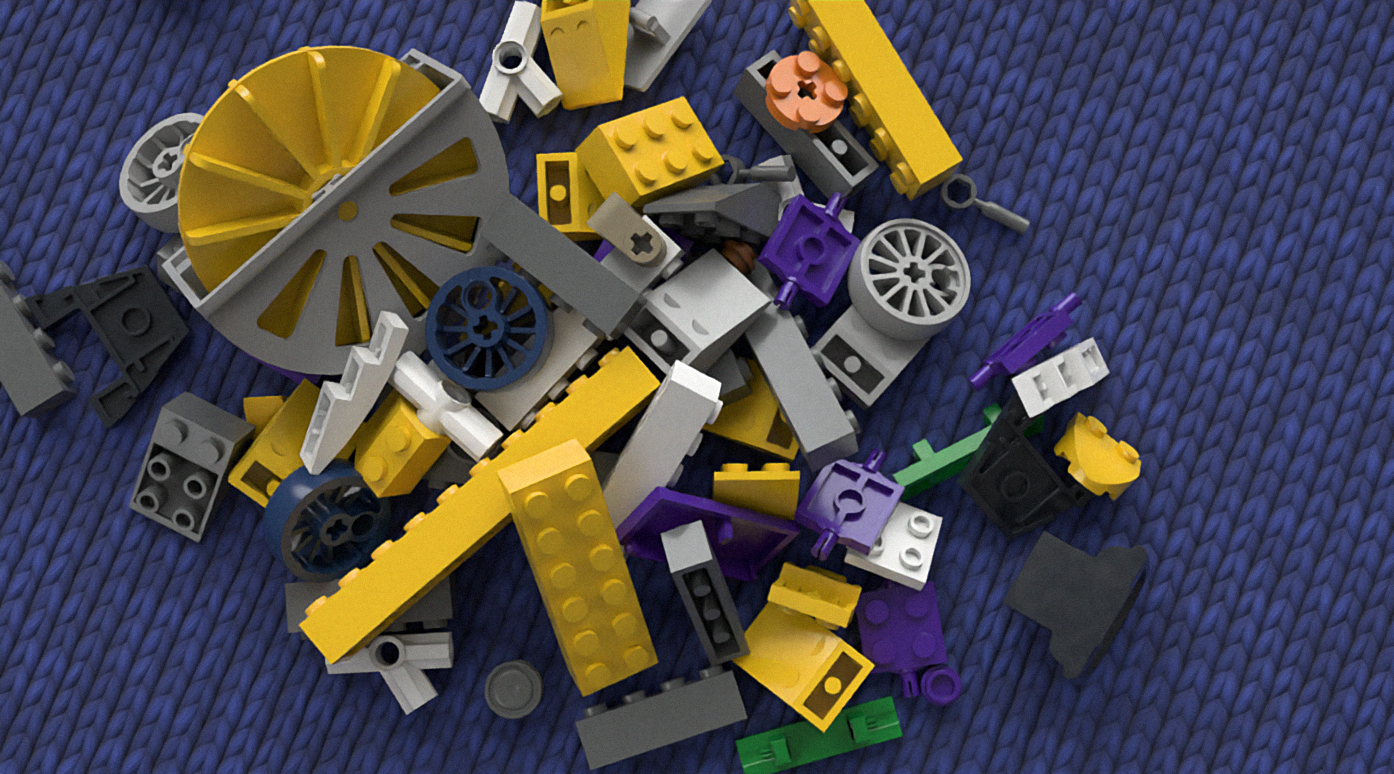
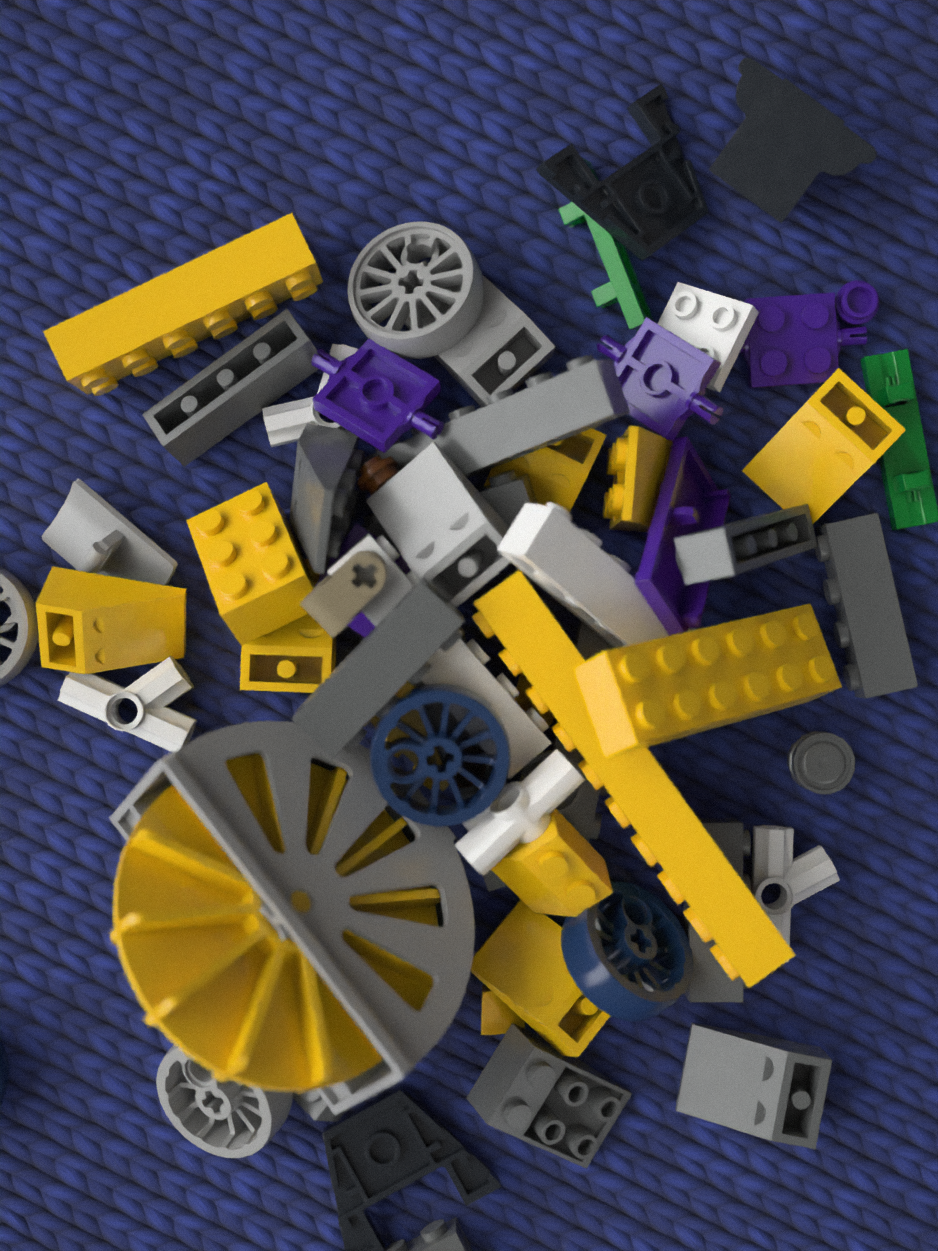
camera: 85 degrees left, 5 degrees up
white slope [299,310,409,475] -> none
dark grey piece [708,154,796,185] -> none
orange plate [765,51,848,133] -> none
yellow slope [767,561,862,630] -> none
dark grey piece [939,174,1030,235] -> none
dark purple plate [967,291,1083,392] -> none
white slope [1012,337,1110,417] -> none
yellow slope [1054,411,1141,501] -> none
none -> slope [675,1022,832,1149]

